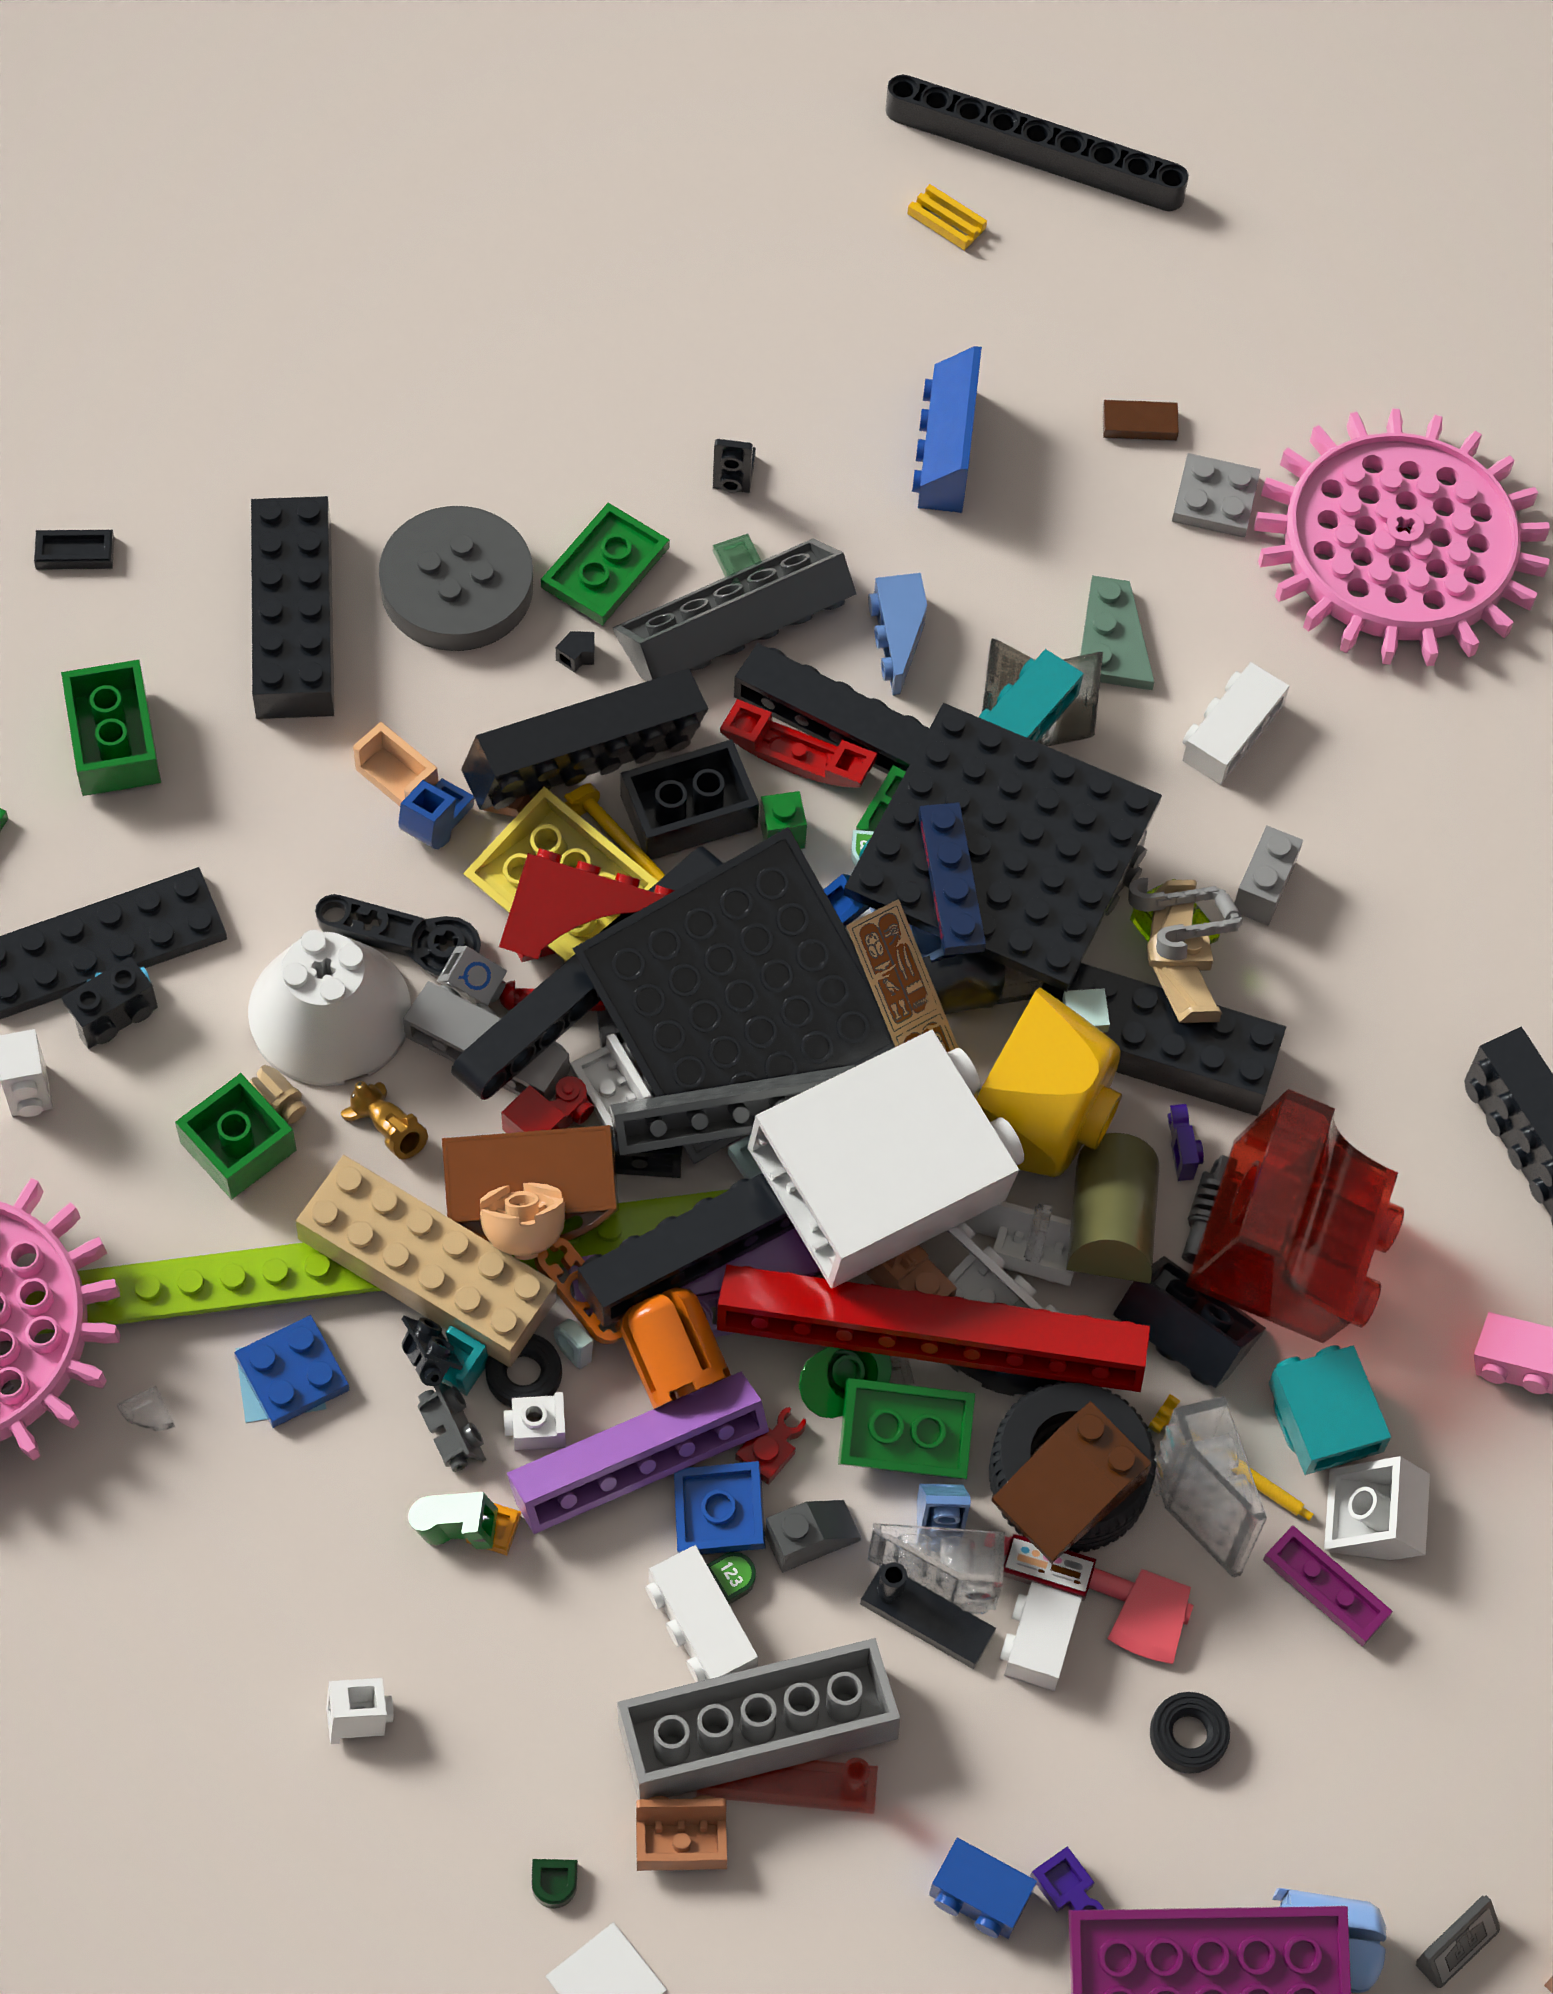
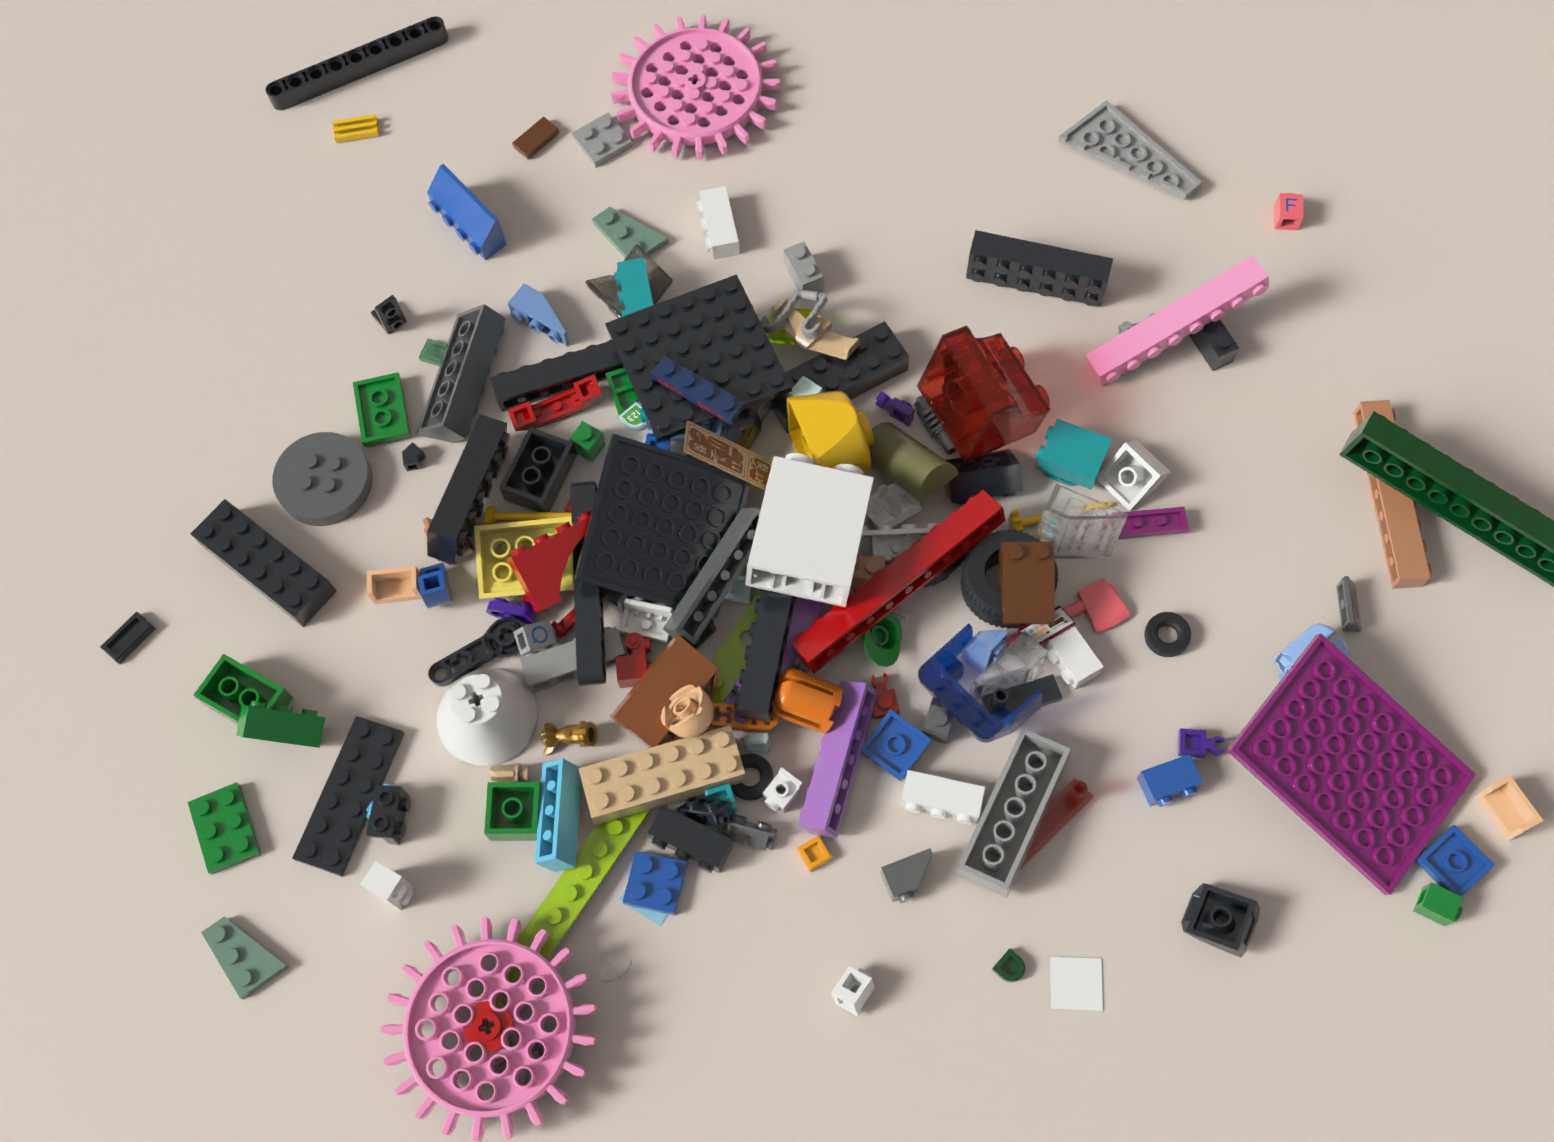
camera: 40 degrees left, 5 degrees up
leg [408,1492,498,1549] -> none
nougat bracket [636,1795,727,1871] -> none
tile [707,1552,756,1605] -> none
green plate [838,1378,975,1480] -> none
none -> green brick [236,701,325,748]
none -> dark purple plate [486,598,537,624]
none -> medium azure brick [535,758,582,872]
none -> black brick [648,805,734,873]
none -> dark grey slope [880,848,932,903]
none -> clear blue windscreen [918,623,1042,743]

